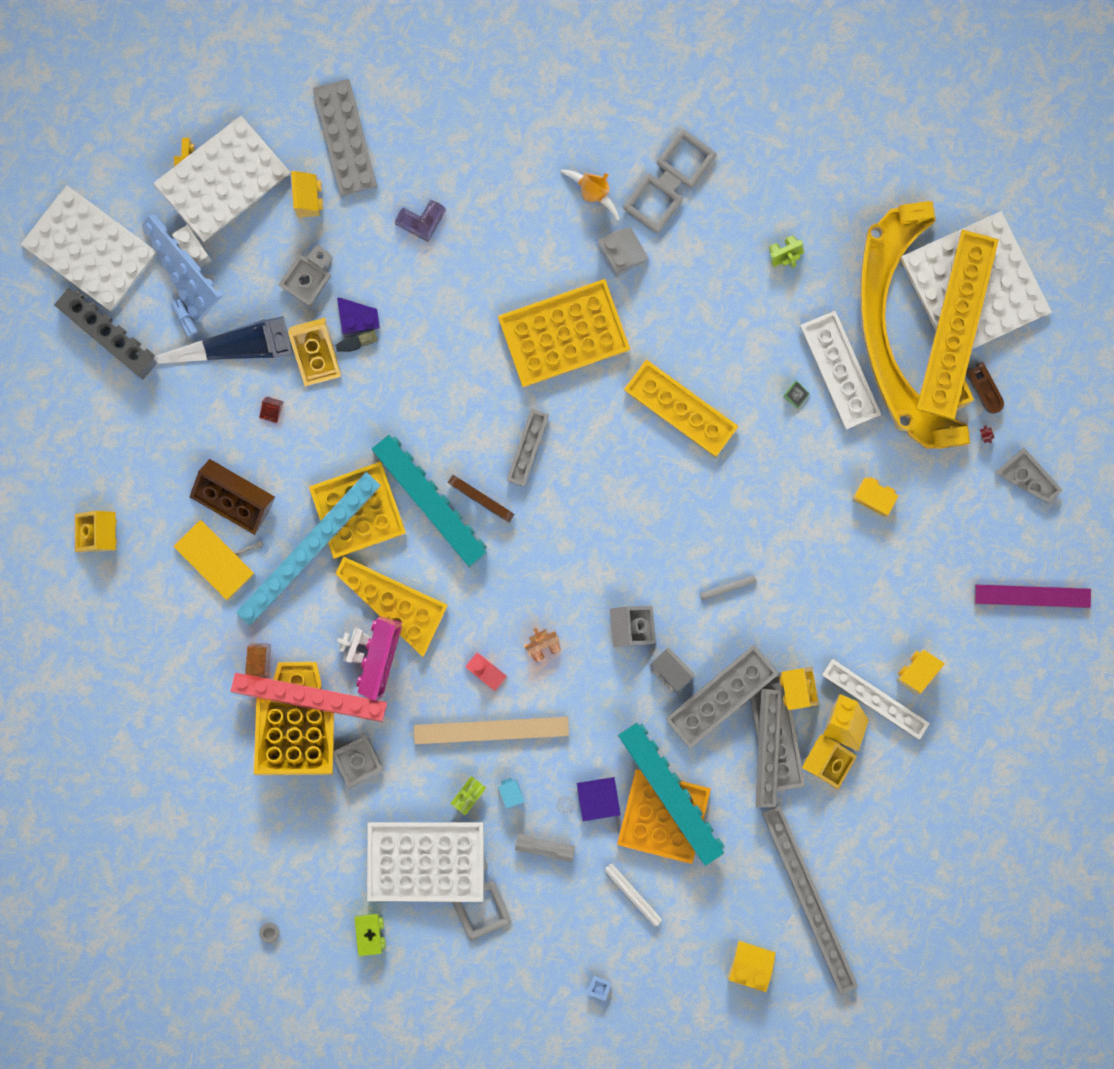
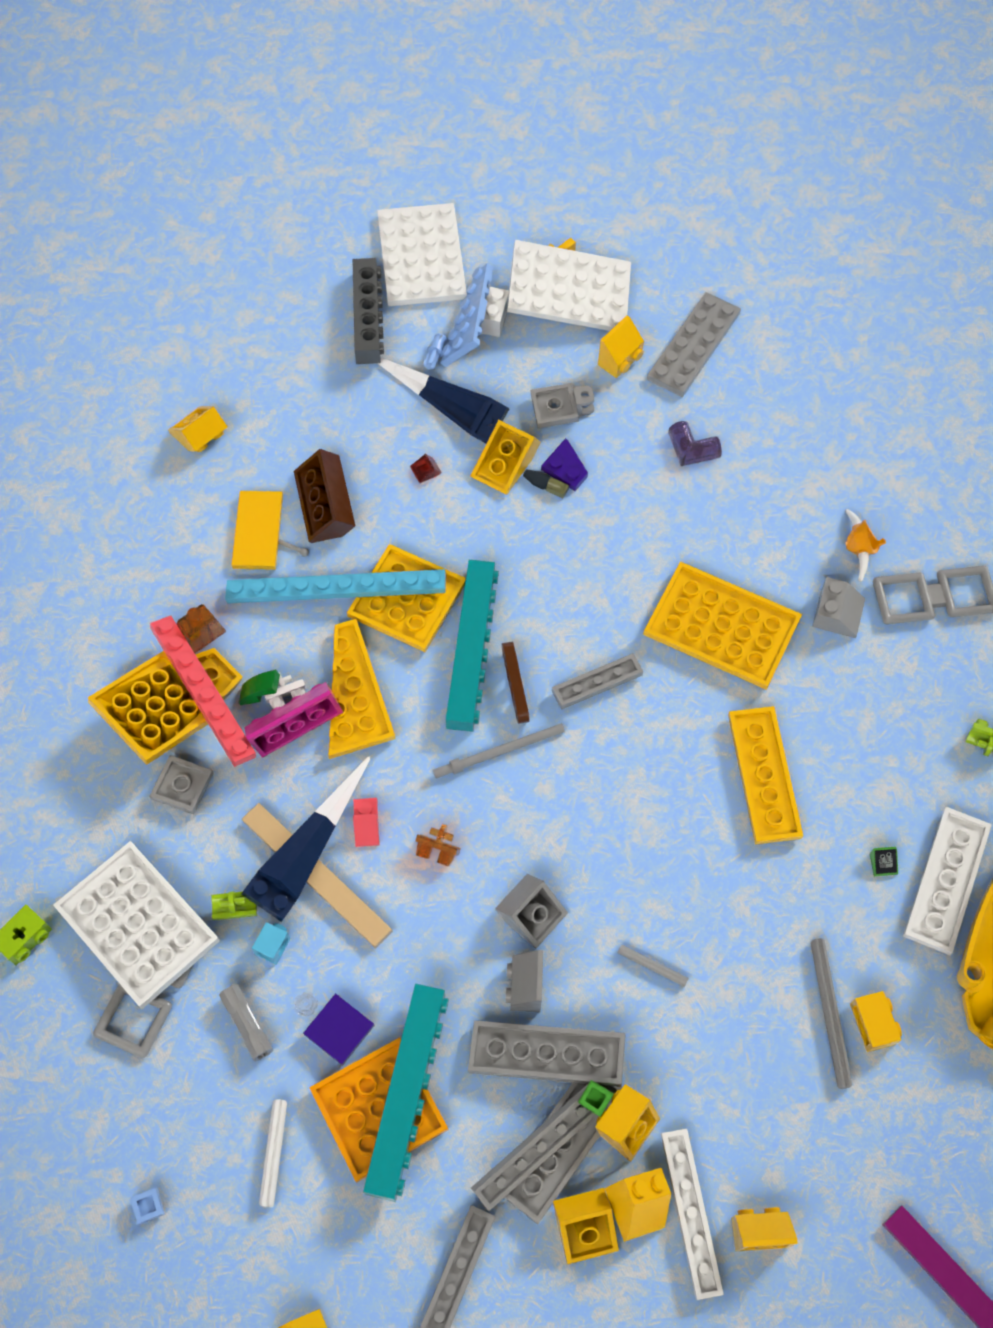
camera: 45 degrees right, 20 degrees down
none -> green slope [238,670,280,706]
none -> dark blue plate [242,757,370,922]
none -> light grey bar [433,723,565,778]
none -> bright green slope [578,1080,614,1117]
none -> light grey axle [810,938,852,1089]

